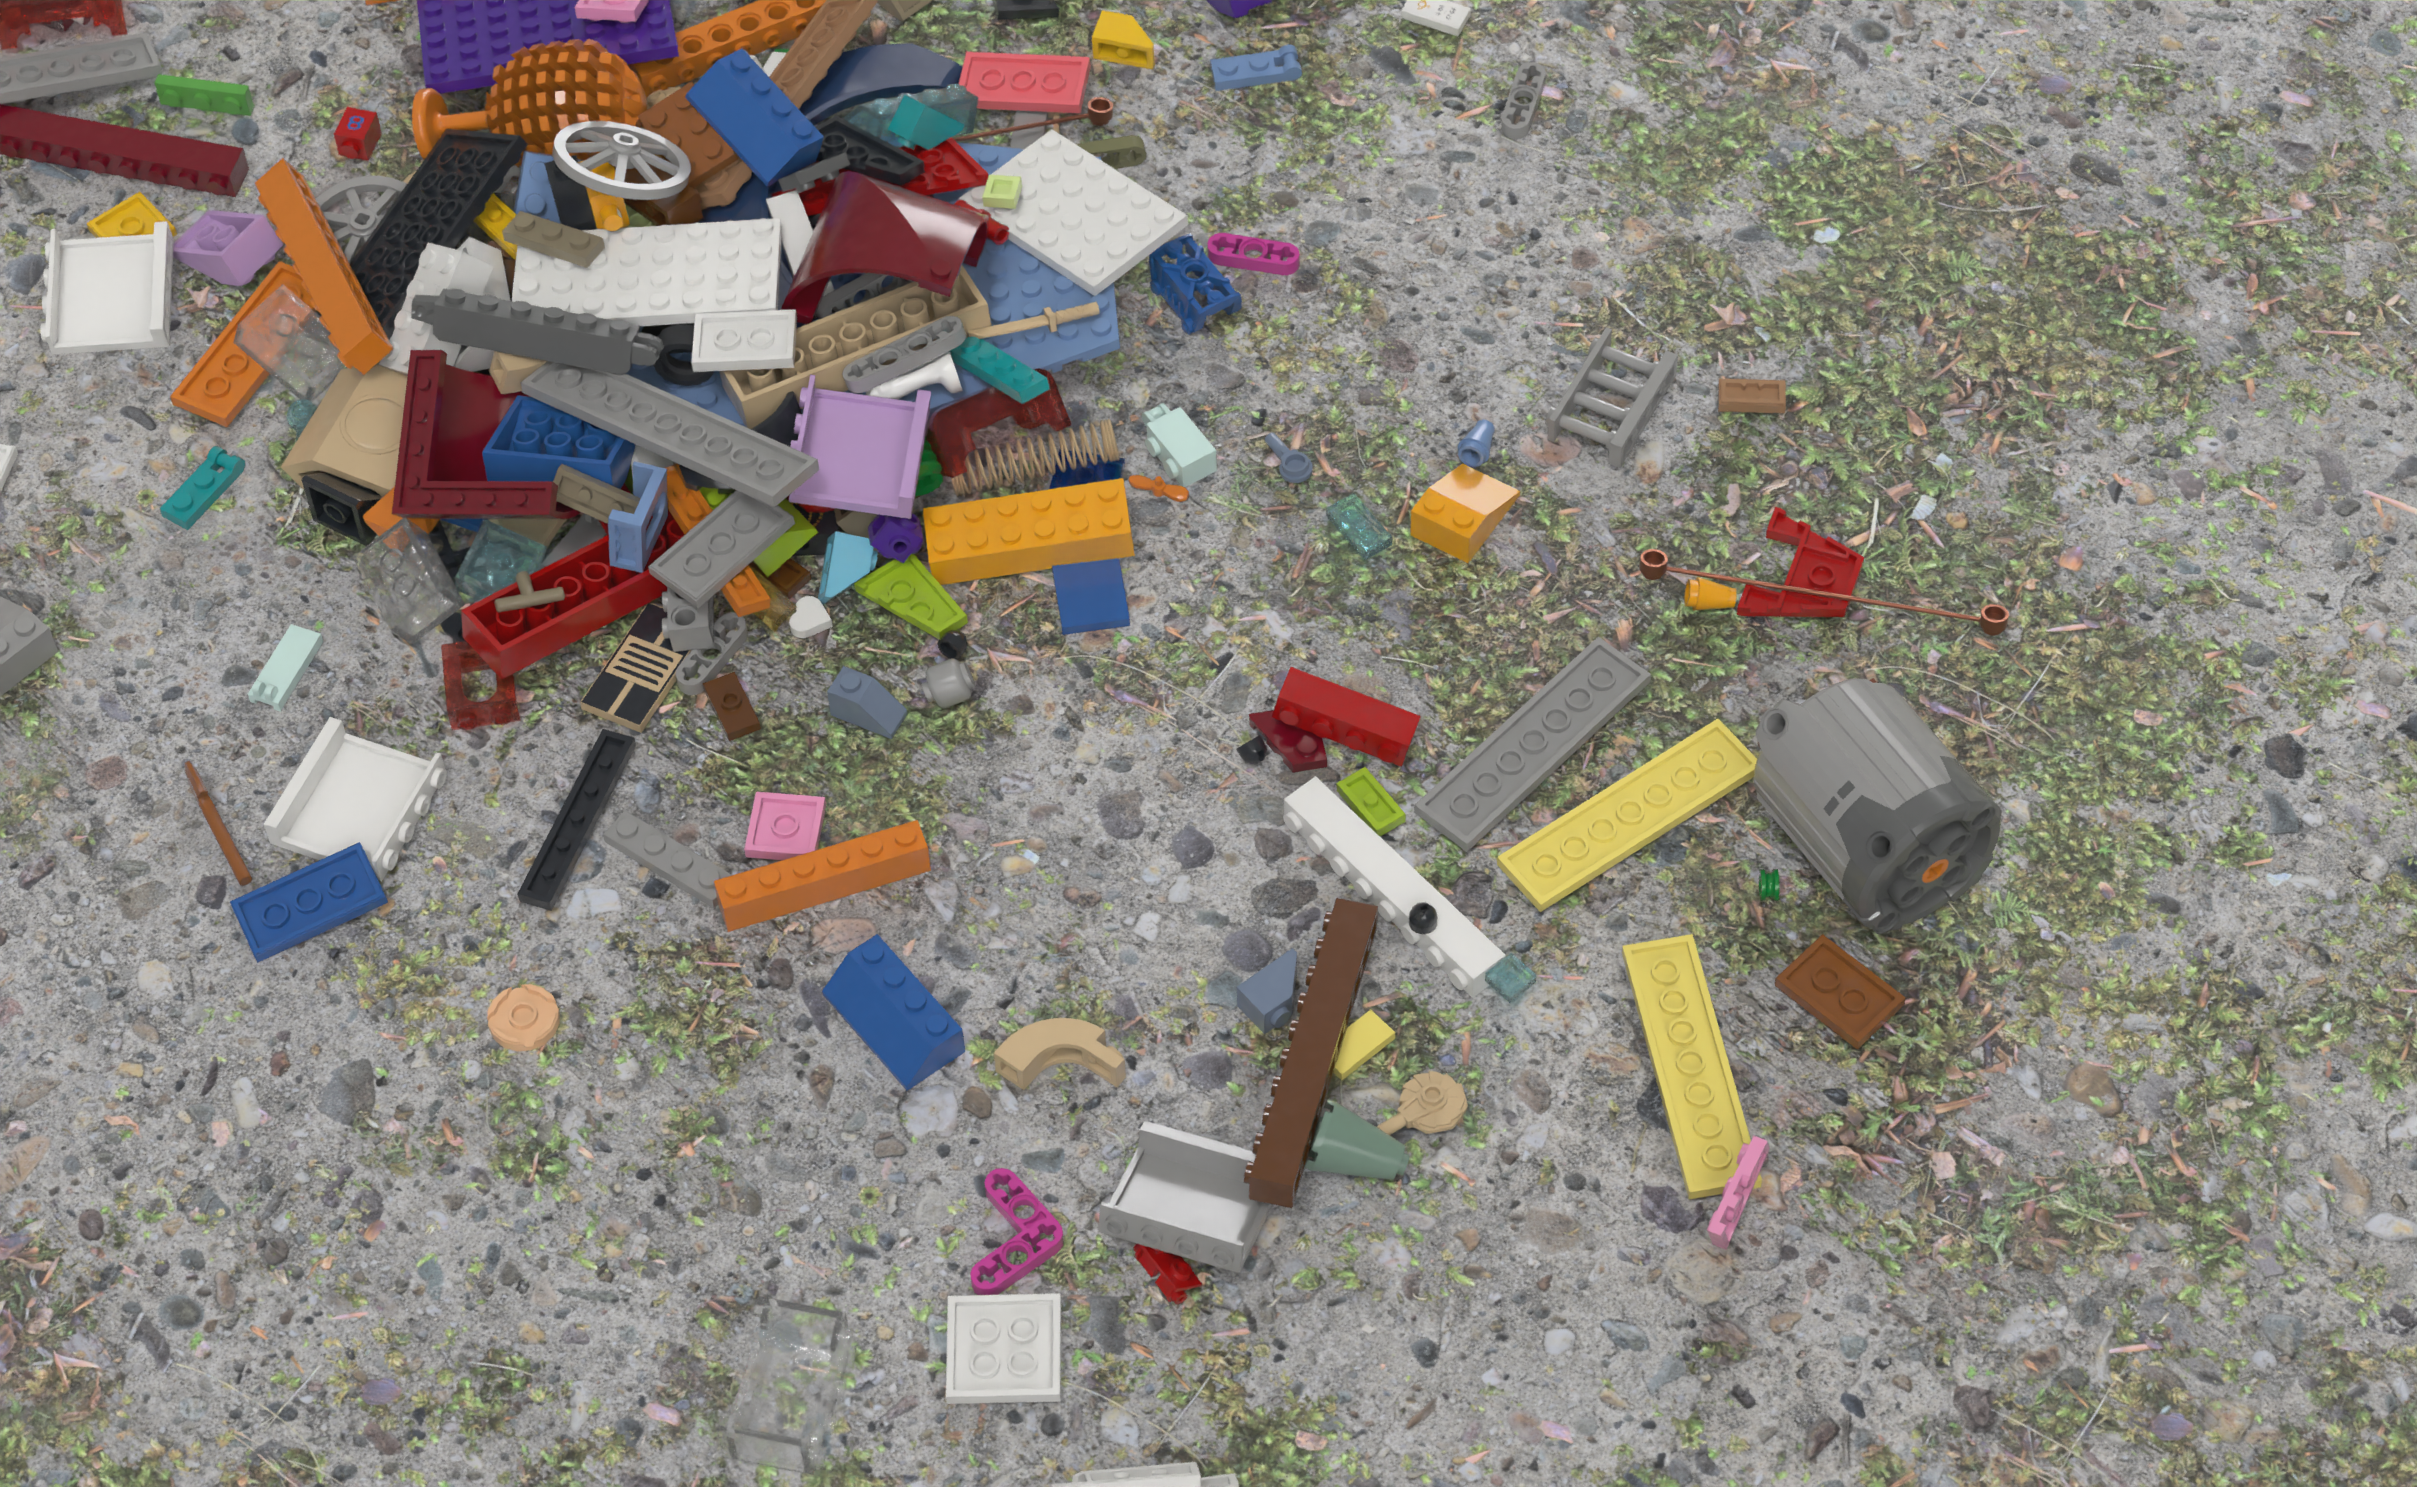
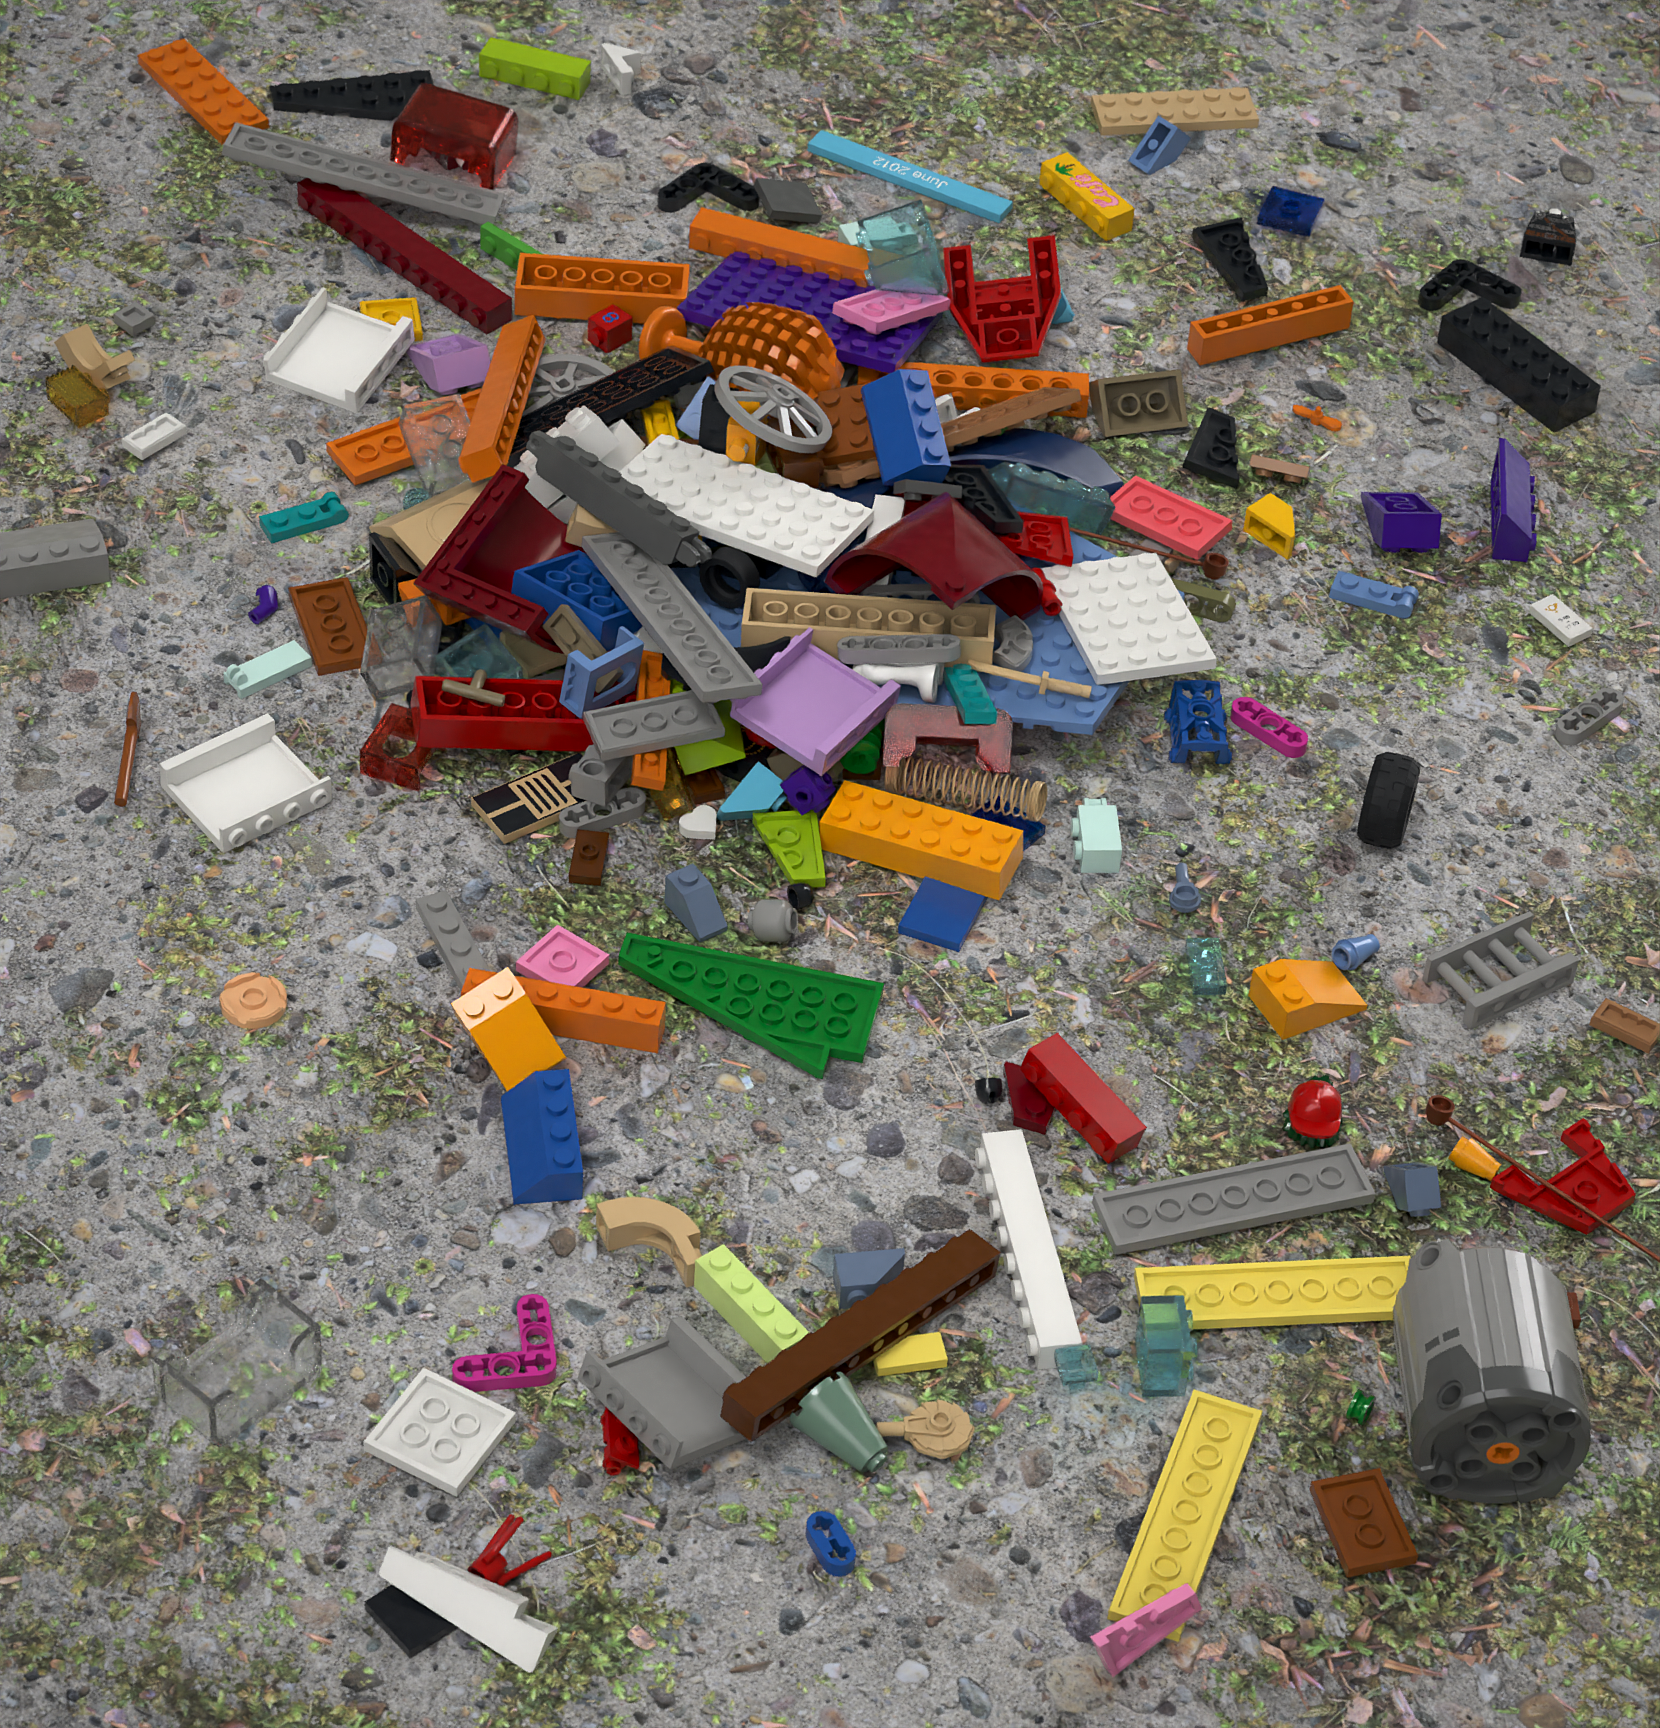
camera: 25 degrees right, 10 degrees down
blue tile [230,842,388,963] -> none
dark tan plate [502,211,605,268] -> none
black plate [517,729,636,911] -> none
white plate [691,310,797,372] -> none
teal slope [888,95,965,150] -> none
yellowish green plate [982,174,1022,209] -> none
orange piece [1129,475,1189,502] -> none
lime plate [1336,767,1406,837] -> none
black hinge [1409,902,1438,934] -> none
none -> dark purple arm [248,584,278,624]
none -> dark orange tile [288,577,379,676]
none -> light orange slope [451,967,567,1092]
none -> red plant [468,1514,552,1587]
none -> orange brick [515,253,690,324]
none -> green wing [618,932,884,1079]
none -> yellowish green brick [694,1244,809,1363]
none -> blue beam [805,1511,856,1577]
none -> light grey tile [993,615,1033,672]
none -> clear light blue brick [1134,1295,1197,1397]
none -> red hair [1282,1075,1343,1149]
none -> black tyre [1357,751,1421,849]
none -> sand blue slope [1384,1162,1441,1217]

